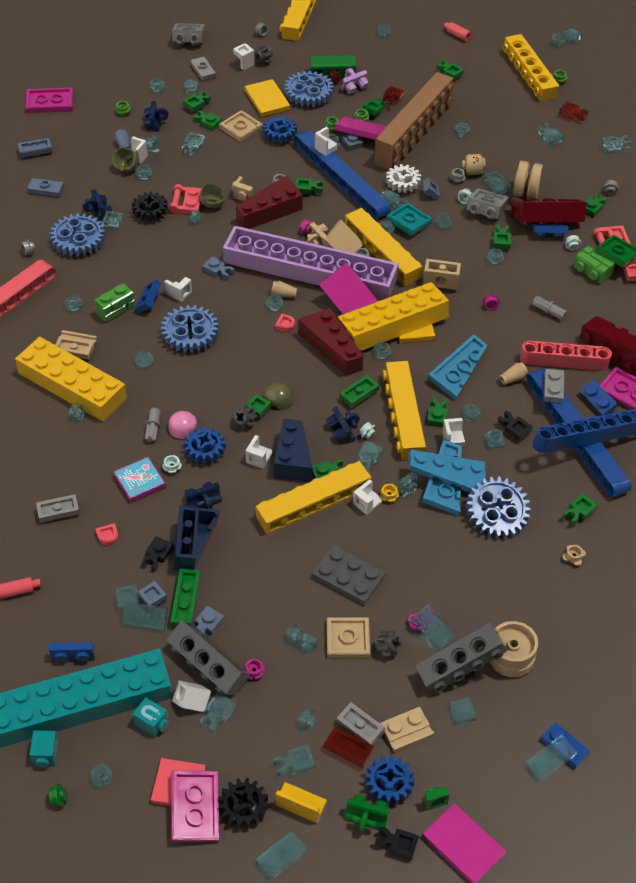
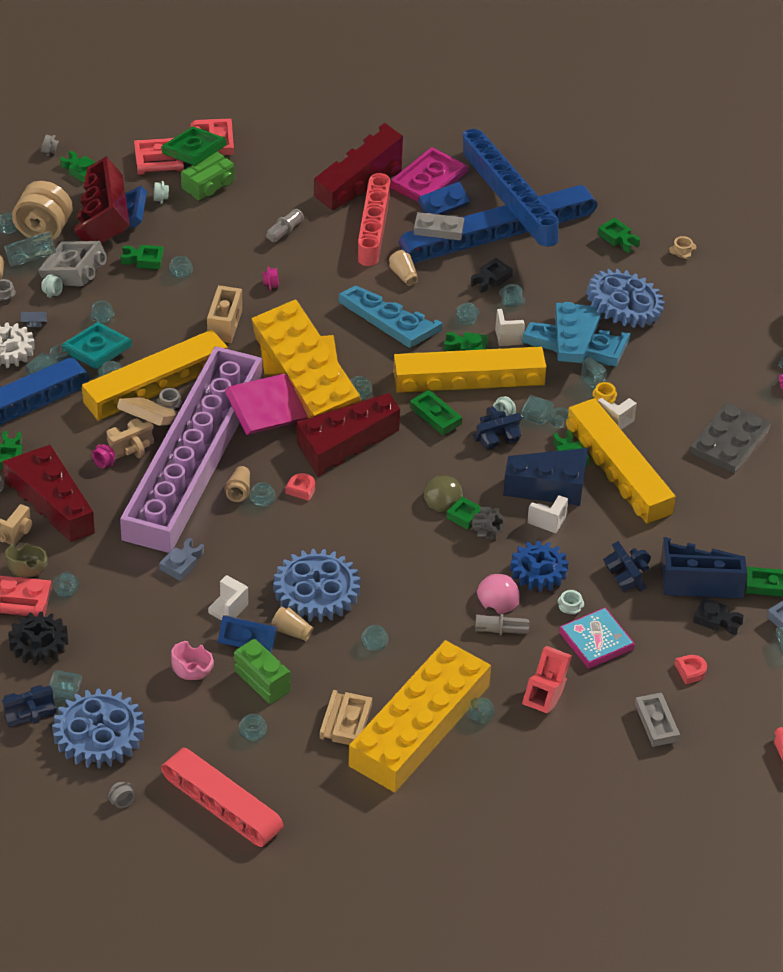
camera: 90 degrees left, 5 degrees down
none -> bright pink hair [171,641,214,680]
none -> tan cone [271,607,314,641]
none -> coral brick [522,646,572,714]

